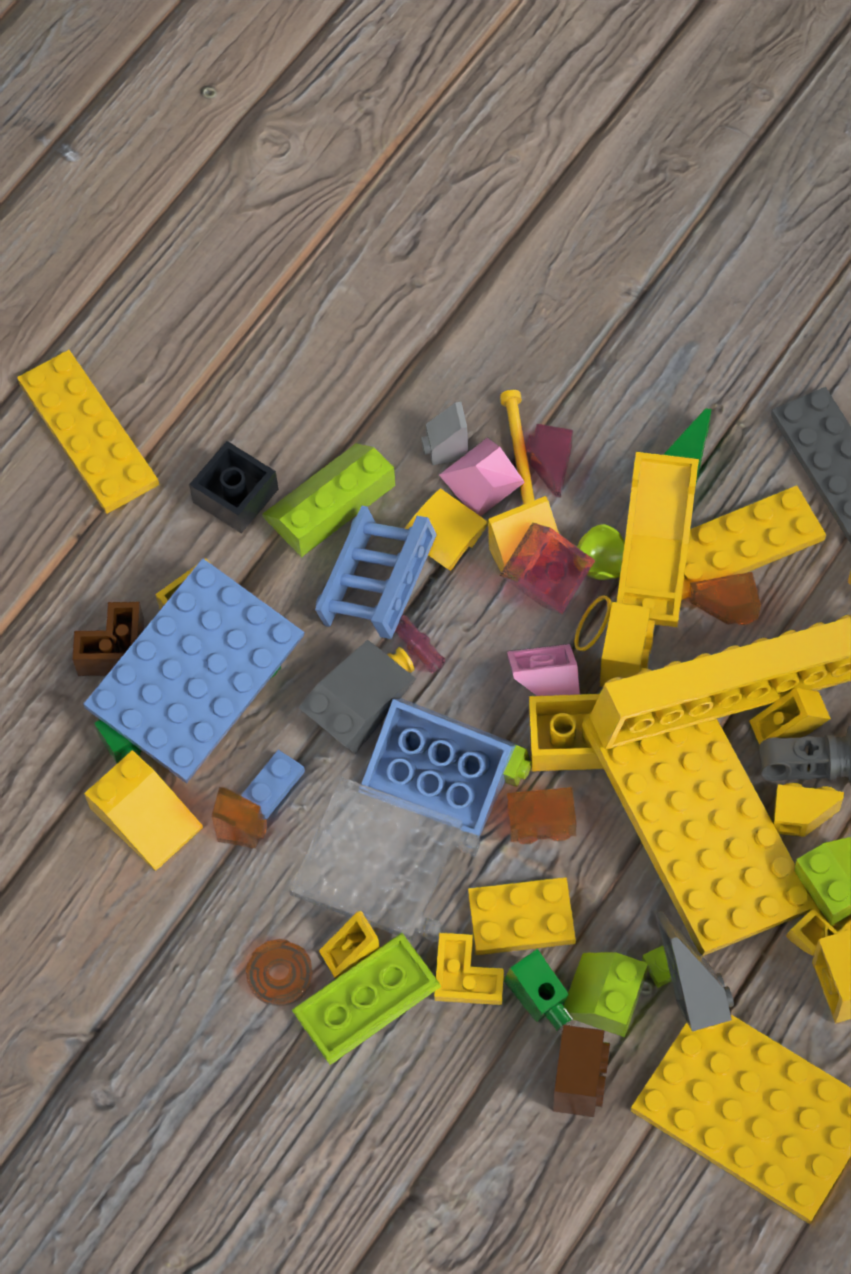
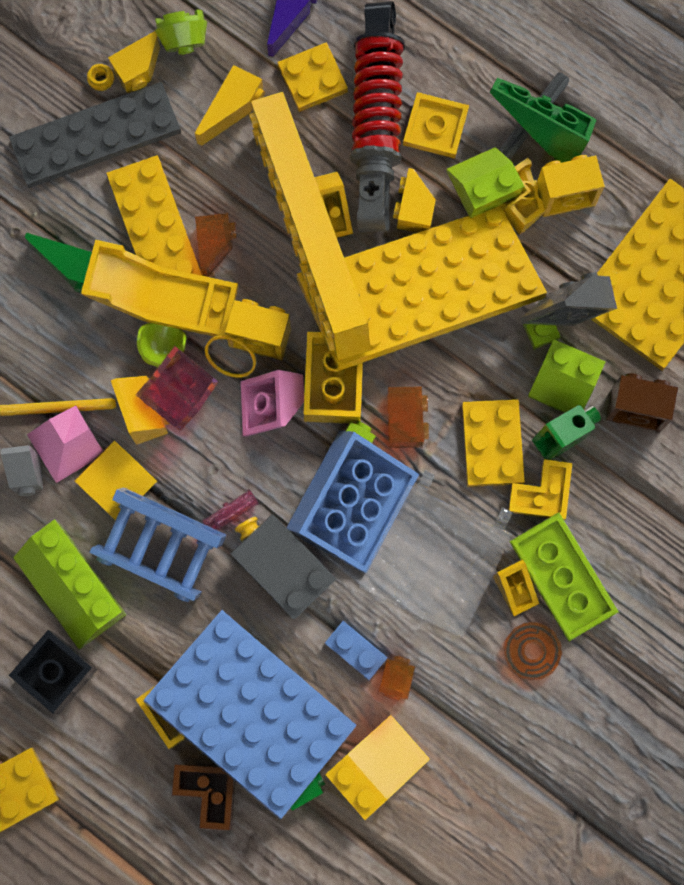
camera: 90 degrees left, 15 degrees up
clear pink slope [526,424,573,498] -> none

